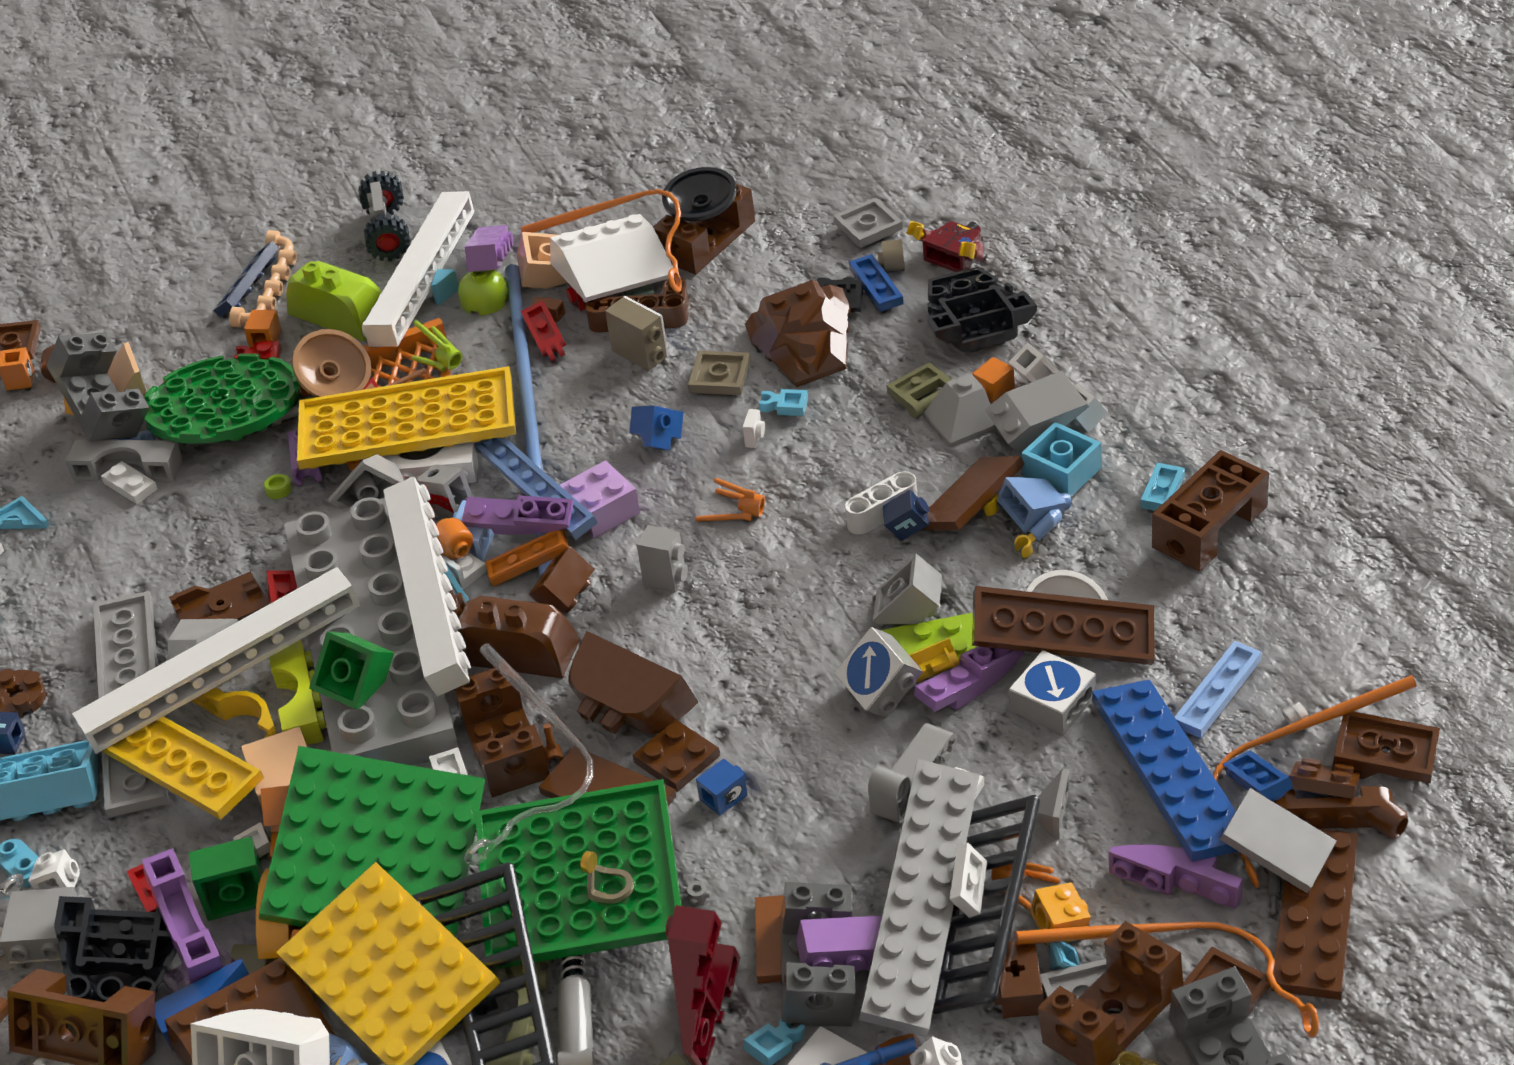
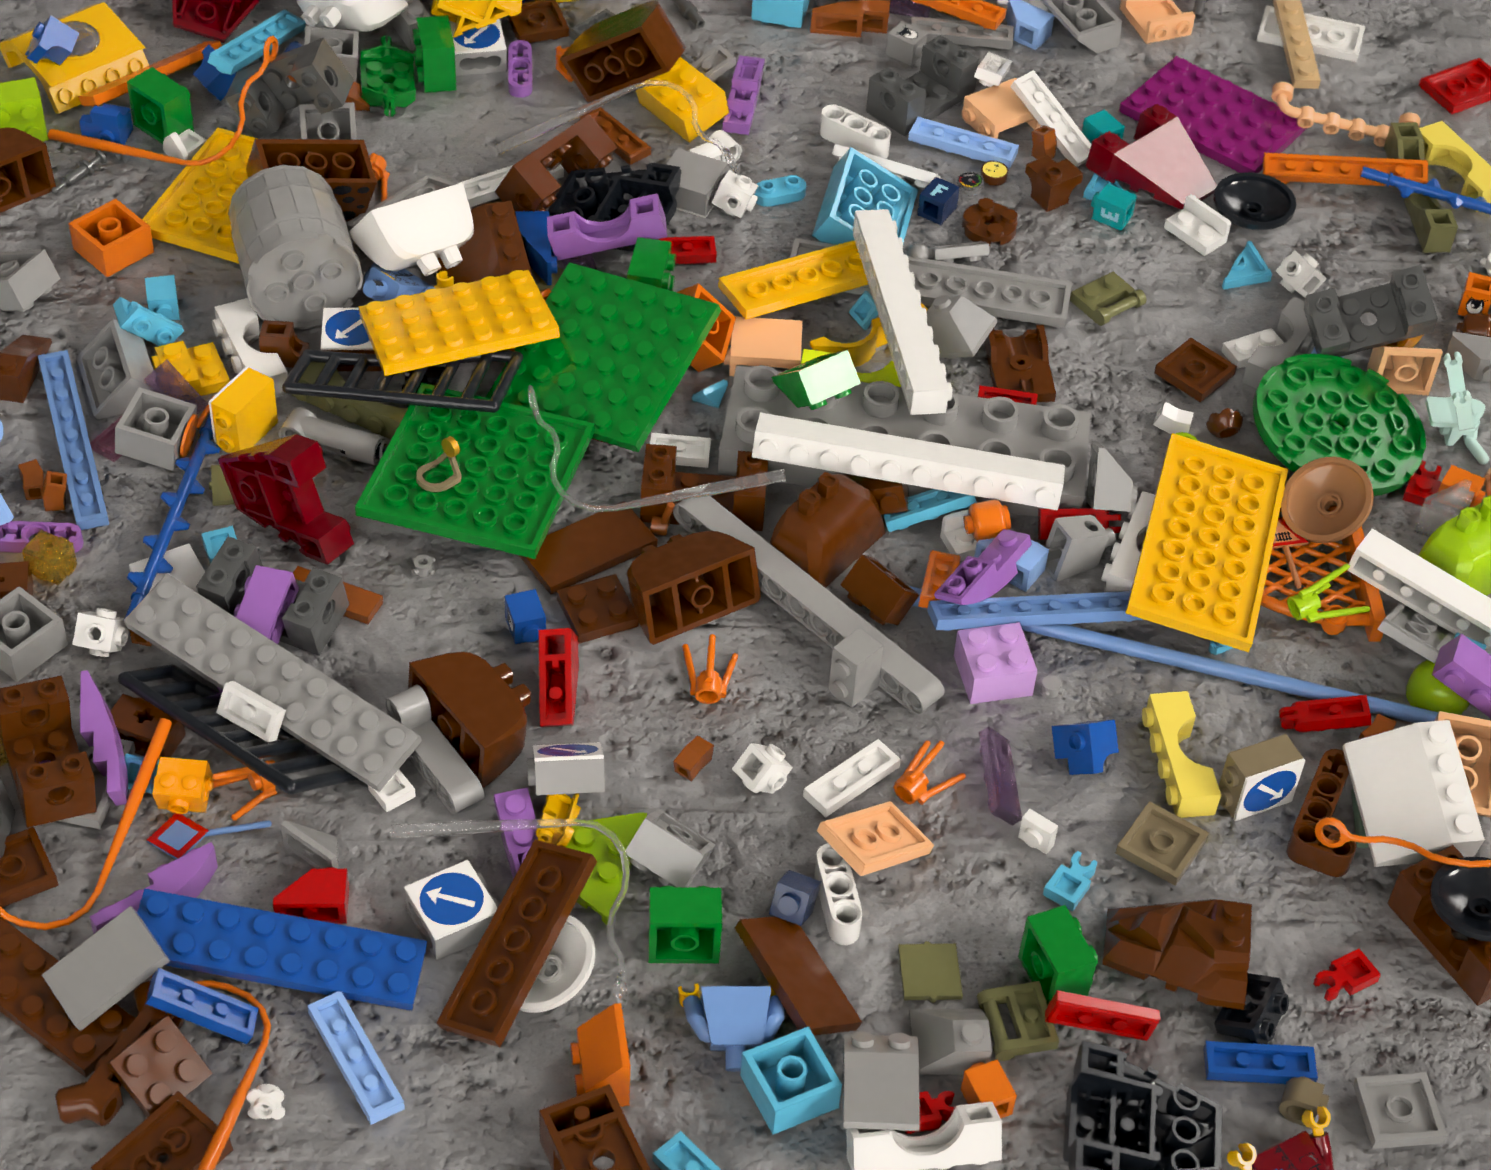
camera: 105 degrees right, 5 degrees up
none -> medium lavender slope [80,670,129,806]
none -> piece [147,813,272,859]
none -> red slope [273,867,349,924]
none -> clear piece [390,819,630,1010]
none -> reddish brown hips [408,652,531,788]
none -> red slope [539,628,579,727]
none -> orange slope [570,1003,630,1107]
none -> green brick [648,886,722,964]
none -> light grey beam [673,490,944,715]
none -> dark orange piece [673,735,714,782]
none -> orange plant [682,634,738,704]
none -> white brick [732,743,793,794]
none -> white plate [803,739,901,818]
none -> light nougat tile [817,801,934,877]
none -> medium azure slope [849,290,878,330]
none -> olive piece [898,941,963,1003]
none -> light grey plate [907,241,990,263]
none -> clear purple plate [979,726,1022,826]
none -> green brick [1018,905,1098,1005]
none -> red tile [1045,990,1161,1041]
none -> olive plate [1070,271,1147,326]
none -> light yellow arch [1142,691,1221,818]
none -> white piece [1153,402,1194,434]
none -> reddish brown plate [1154,338,1237,402]
none -> reddish brown plate [1206,408,1243,438]
none -> white brick [1276,250,1327,298]
none -> red plate [1313,948,1381,1001]
none -> light grey tile [1377,602,1455,663]
none -> clear slope [1414,480,1475,537]
none -> light aqua piece [1425,352,1489,465]

